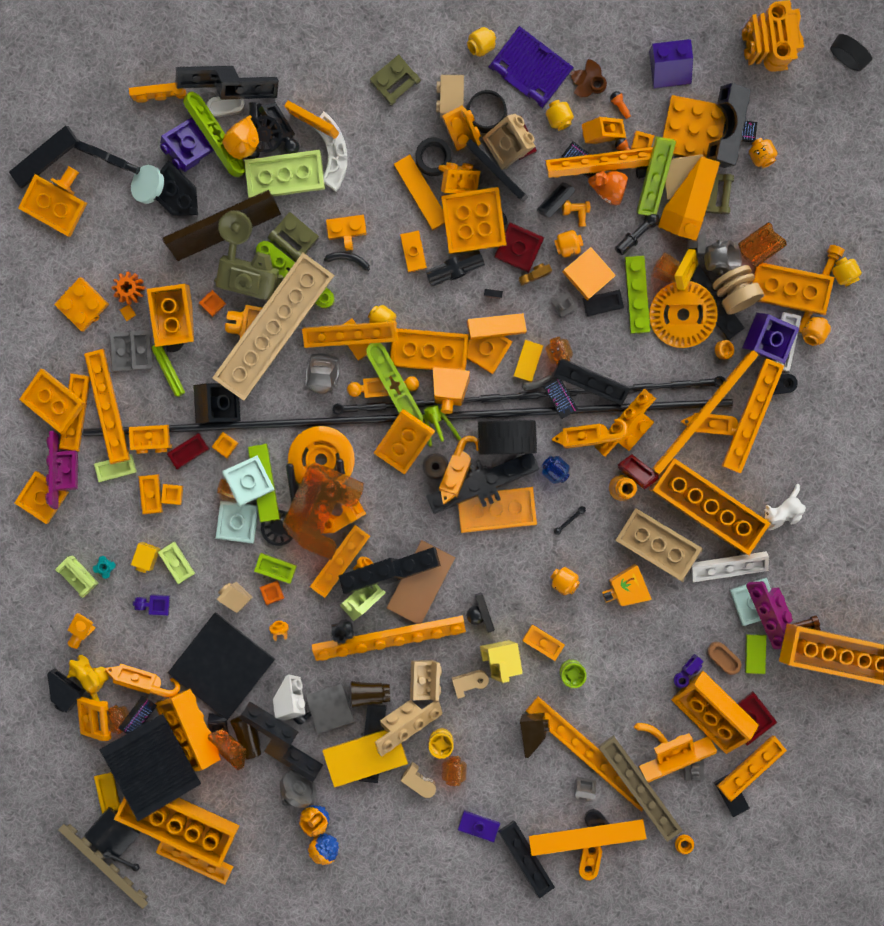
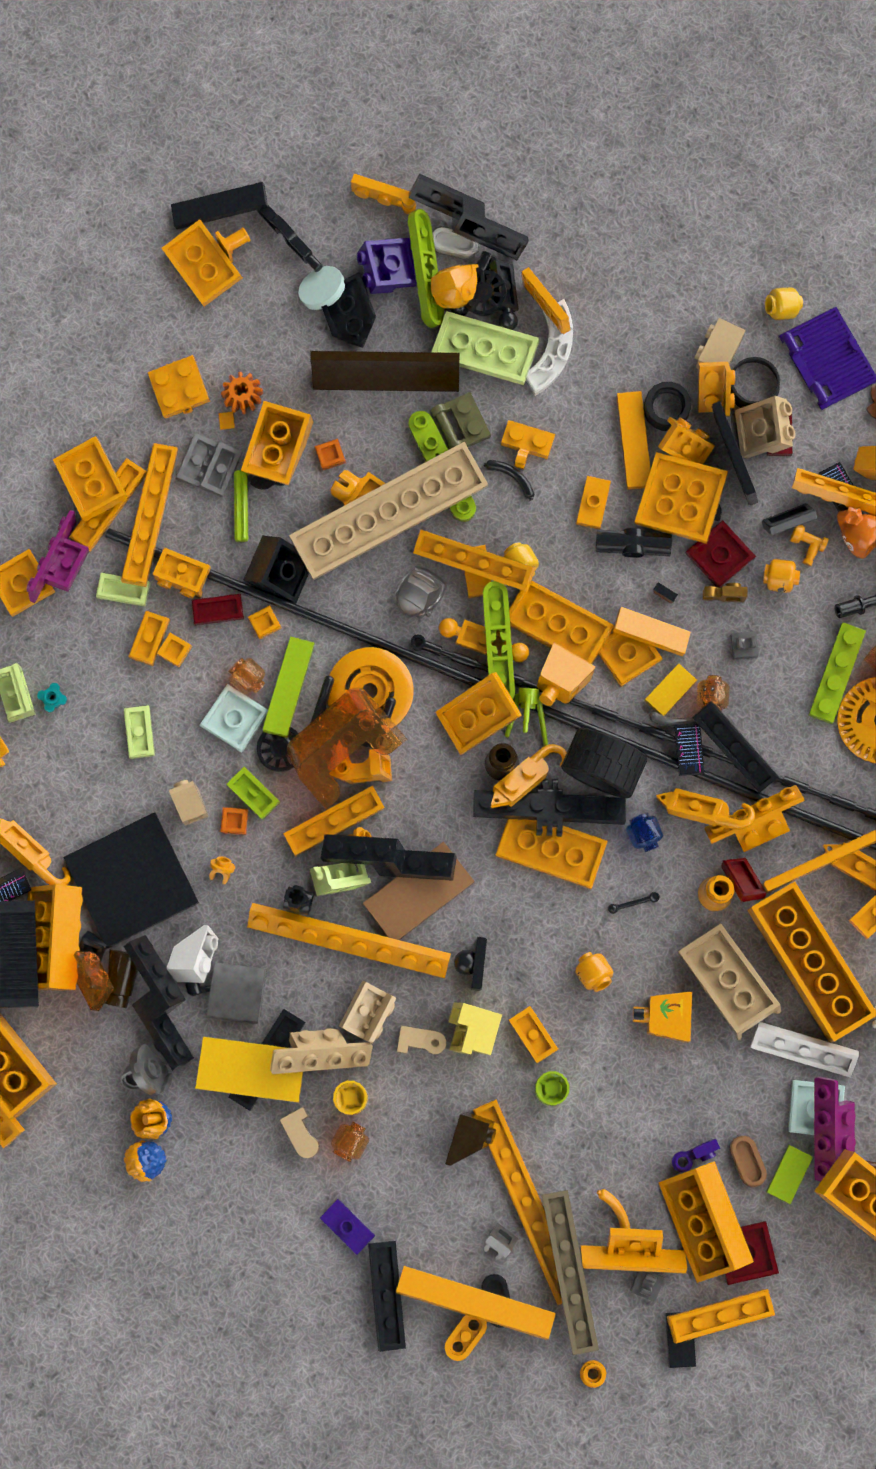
camera: 30 degrees right, 10 degrees down
yellow brick [131,542,161,573] -> none
dark purple plate [133,594,170,616] -> none
olive piece [214,211,283,300] -> none
light aqua tile [222,455,274,507] -> none
dark brown plant [351,681,390,708] -> none
olive plate [370,54,421,106] -> none
yellow head [546,100,574,131] -> none
light orange tile [562,247,616,300] -> none
black tile [582,289,624,317] -> none

